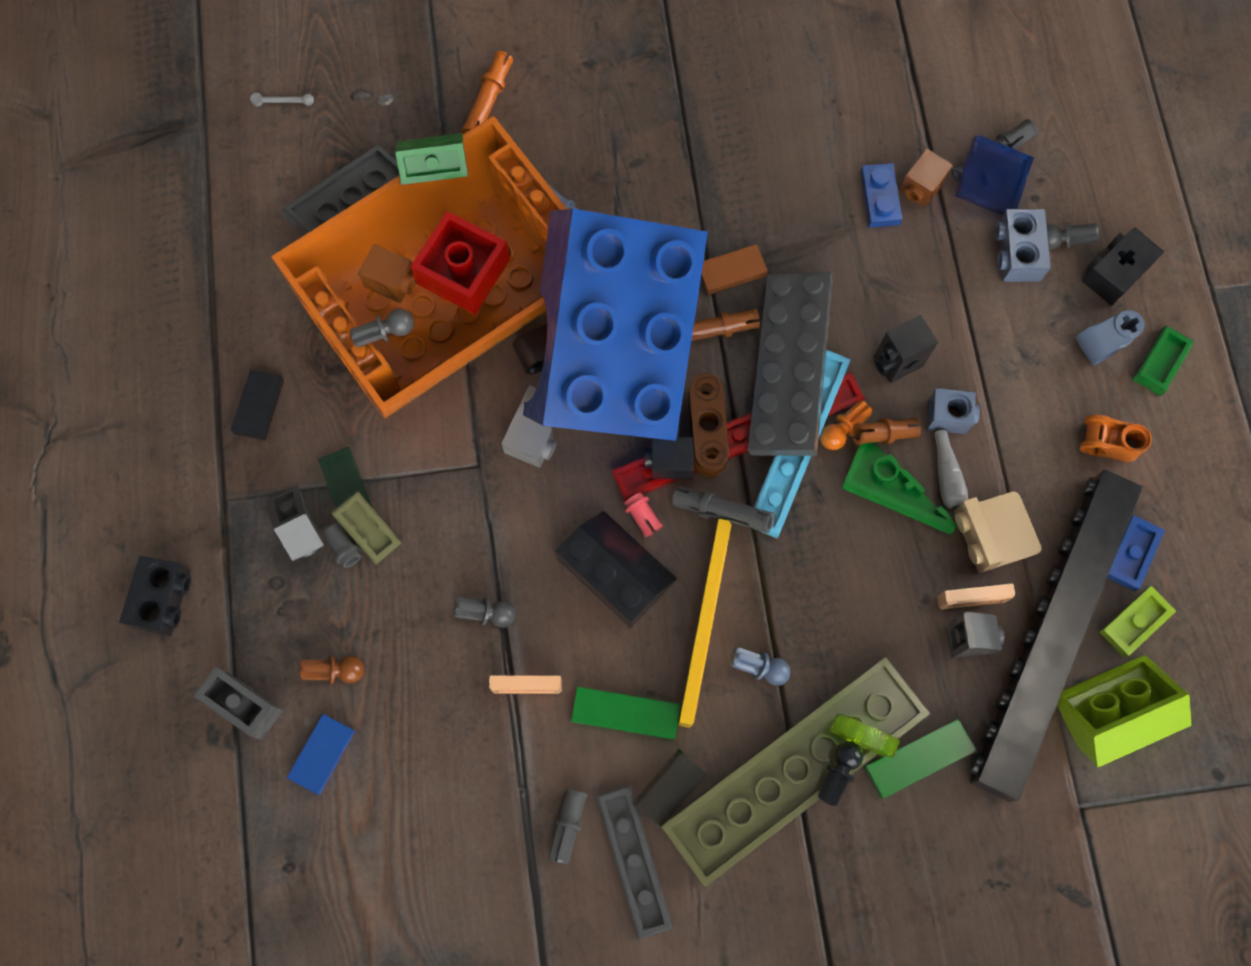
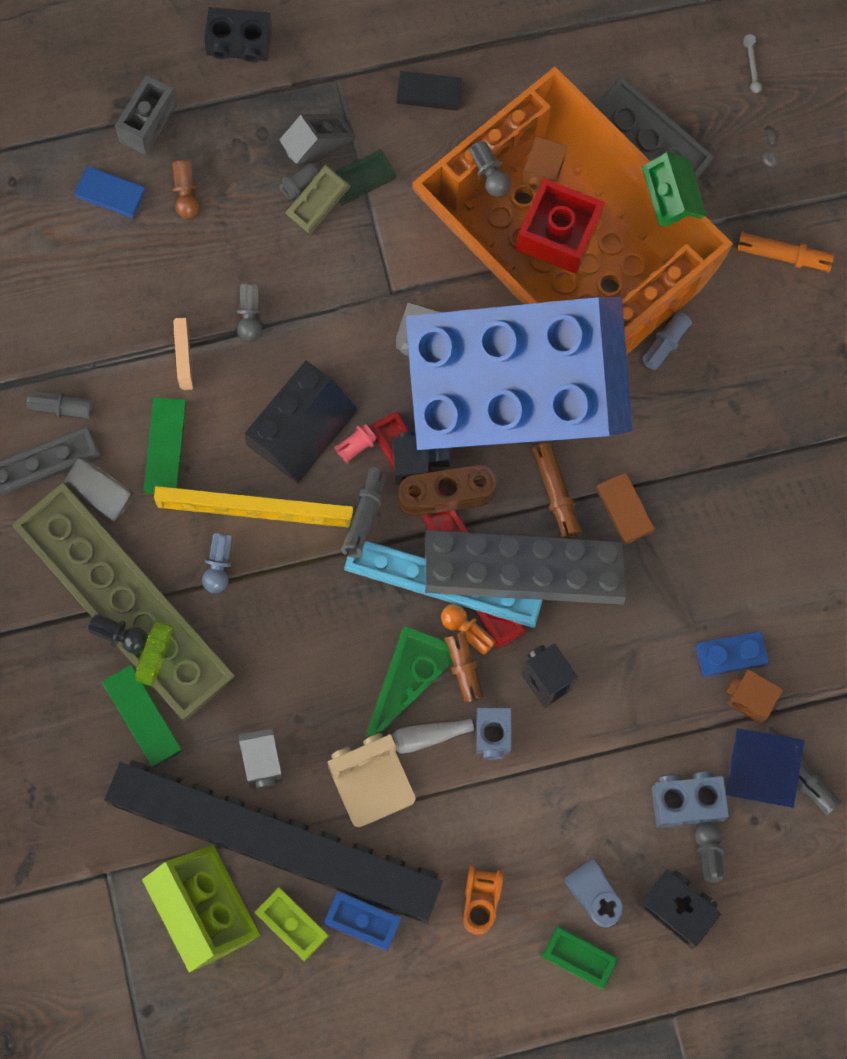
camera: 80 degrees right, 0 degrees up
light nougat tile [937,584,1015,610] -> none

